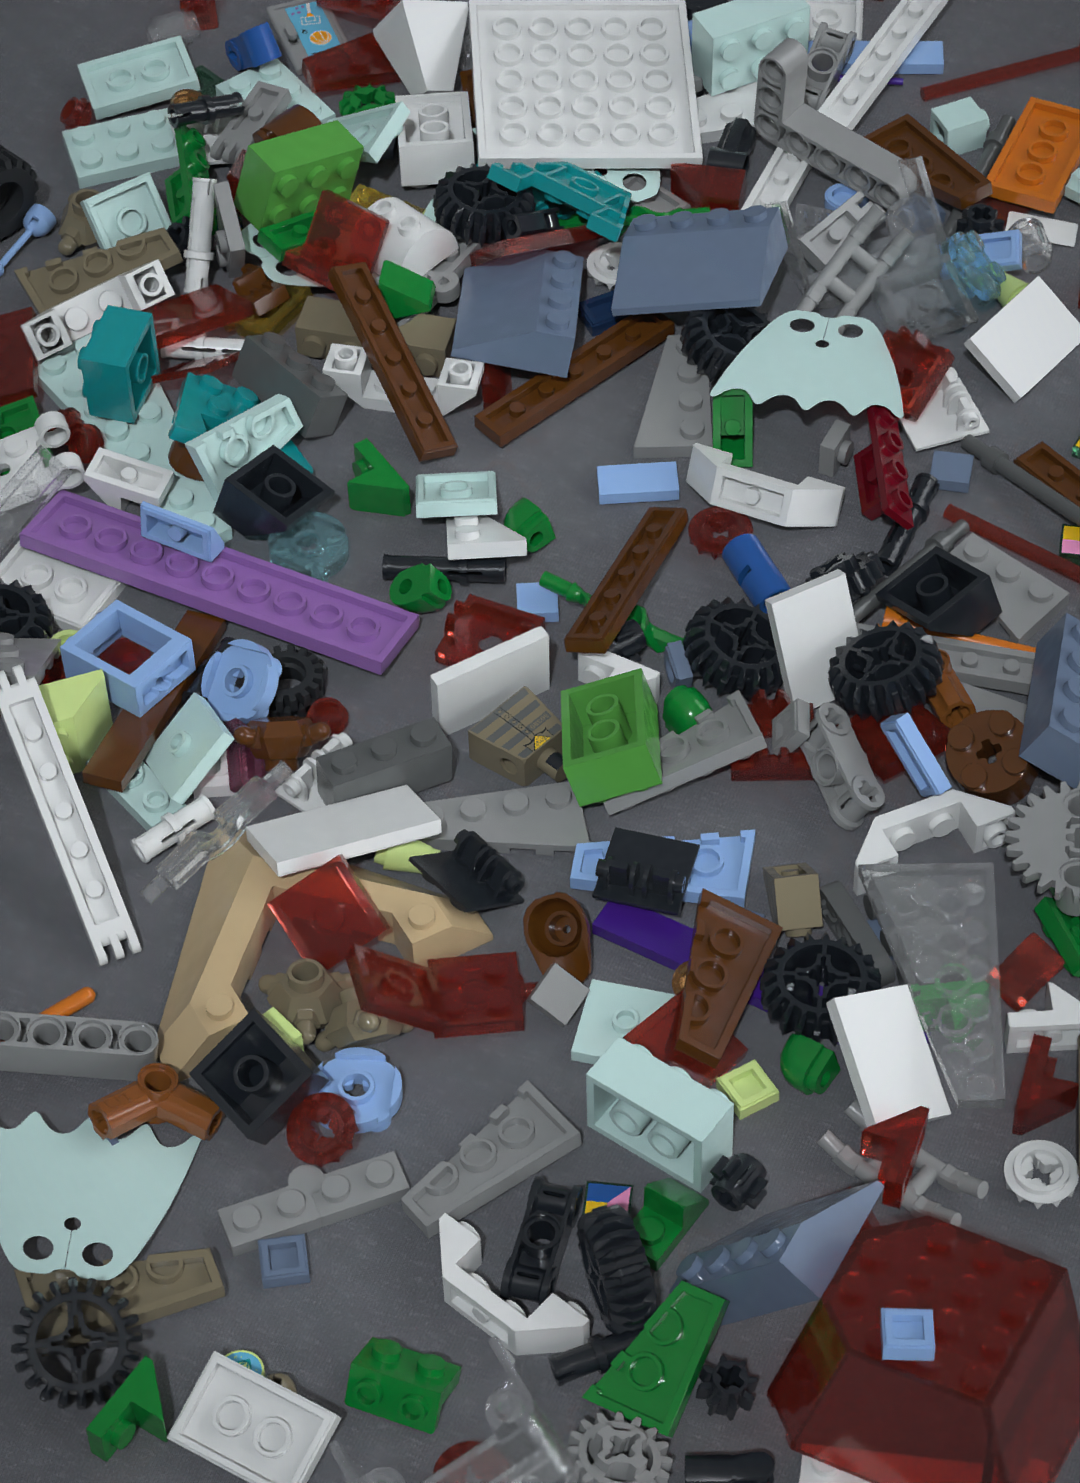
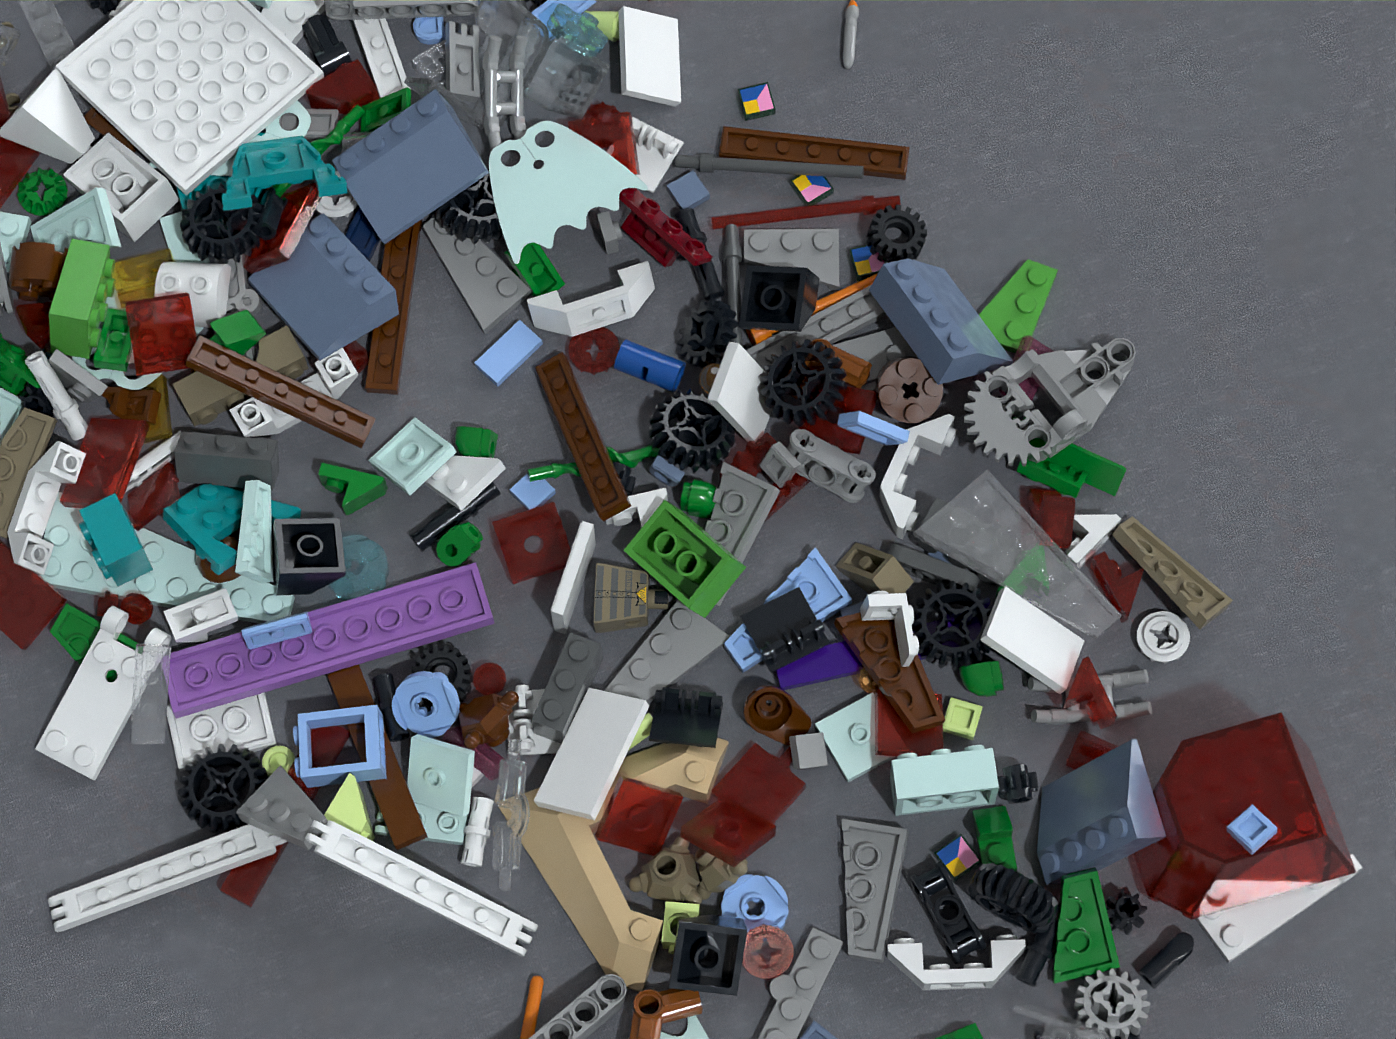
camera: 40 degrees left, 20 degrees up
none -> white bracket [860,591,919,667]

